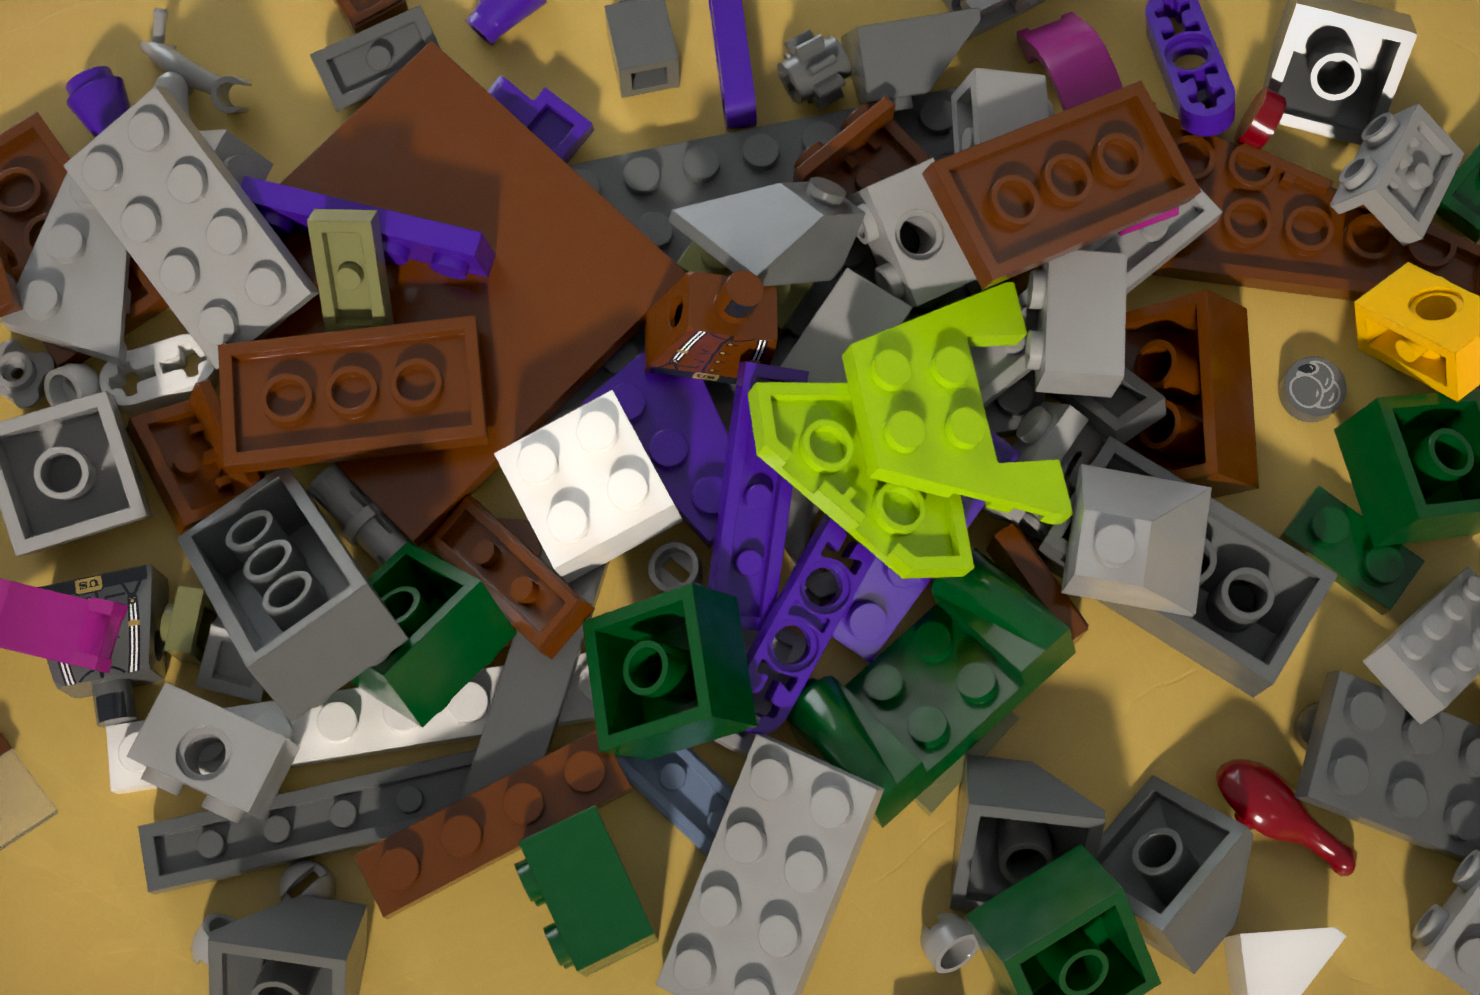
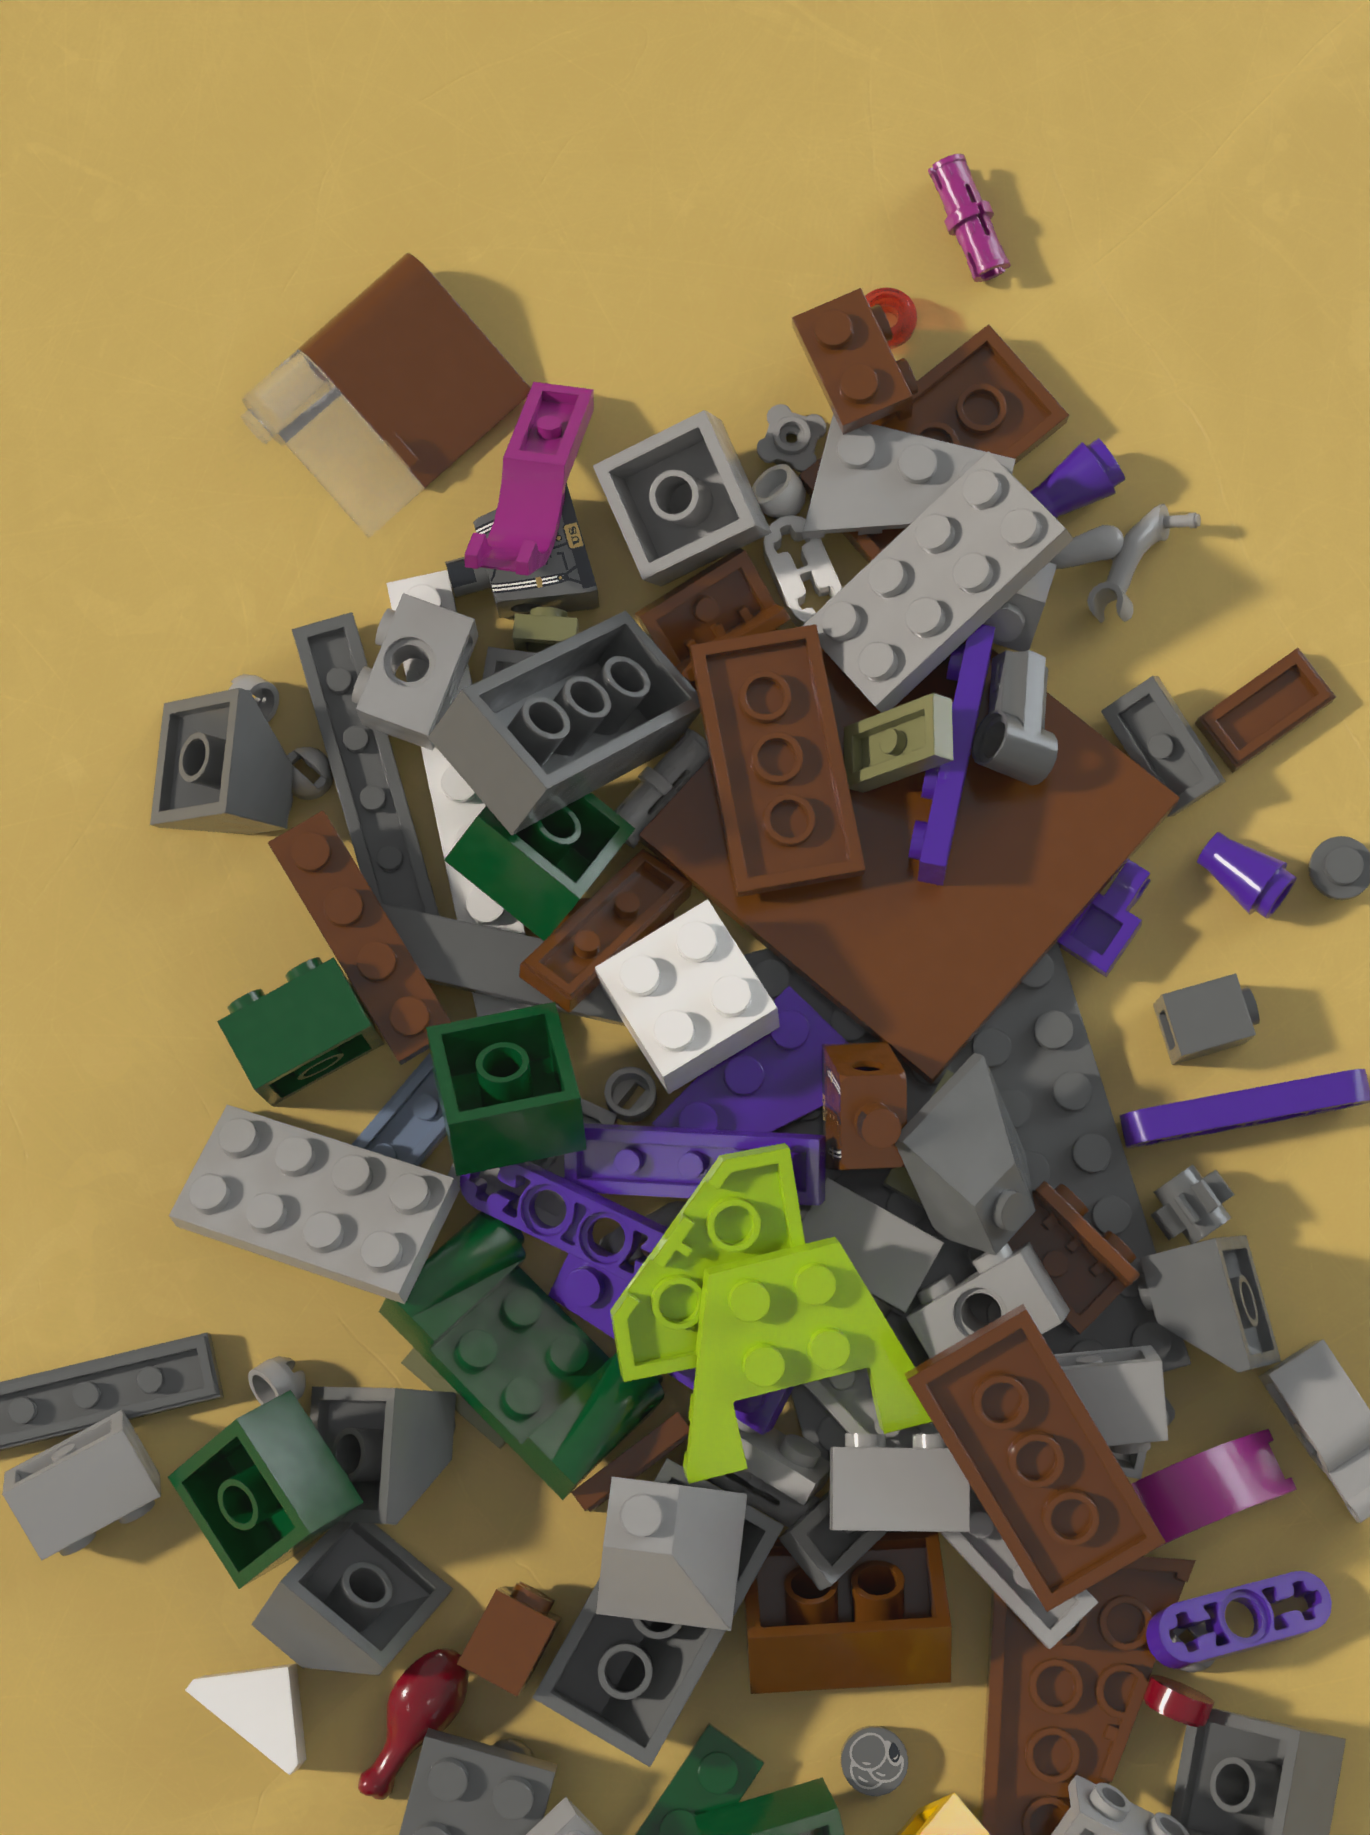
camera: 90 degrees right, 5 degrees up
none -> reddish brown brick [457,1581,562,1697]
none -> dark grey piece [971,650,1058,786]

